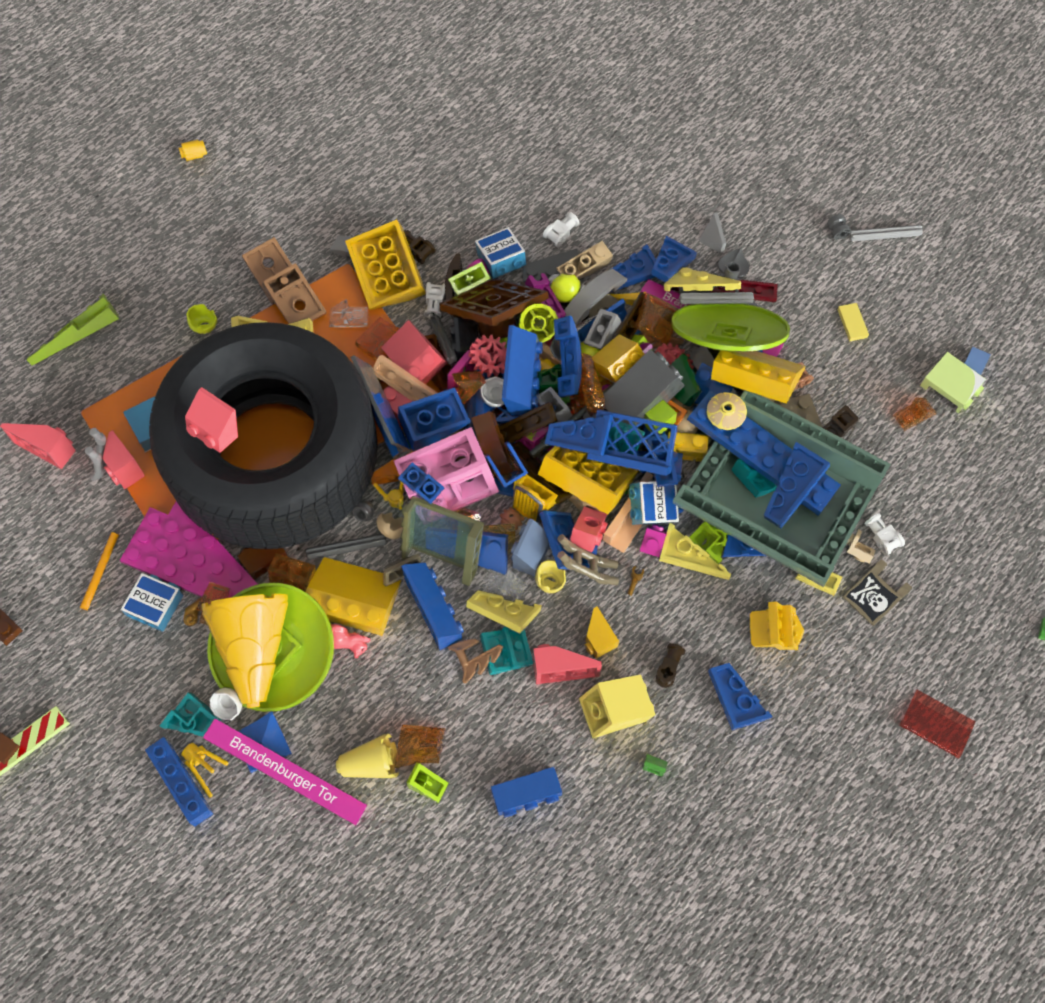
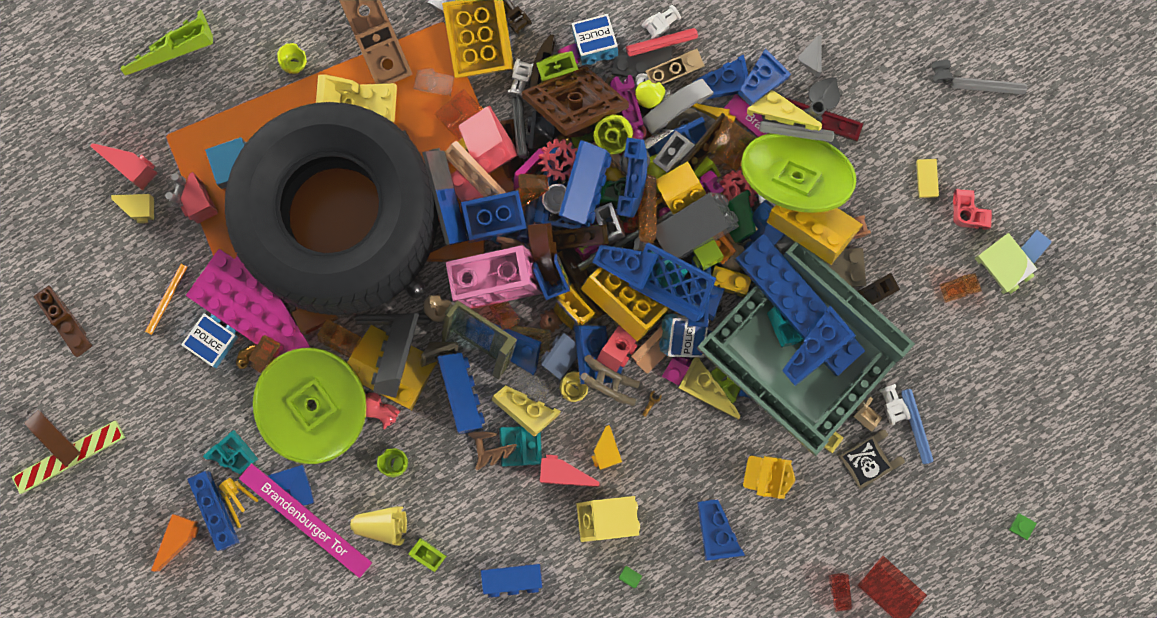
camera: 15 degrees right, 15 degrees up
coral slope [185,387,238,453] -> none
yellow cone [201,594,288,708] -> none
white hair [209,688,242,720] -> none
yellow plant [373,481,404,510] -> none
clear orange plate [395,725,445,768] -> none
blue slope [398,462,445,505] -> none
dark brown connector [656,643,686,688] -> none
tan dish [706,392,747,430] -> none
none -> light yellow slope [111,194,154,223]
none -> orange slope [151,514,199,572]
none -> dark grey slope [371,313,419,398]
none -> lime hair [377,448,408,478]
none -> coral axle [626,28,698,57]
none -> clear red leg [828,573,852,612]
none -> medium blue axle [901,389,933,464]
none -> coral piece [953,189,992,230]

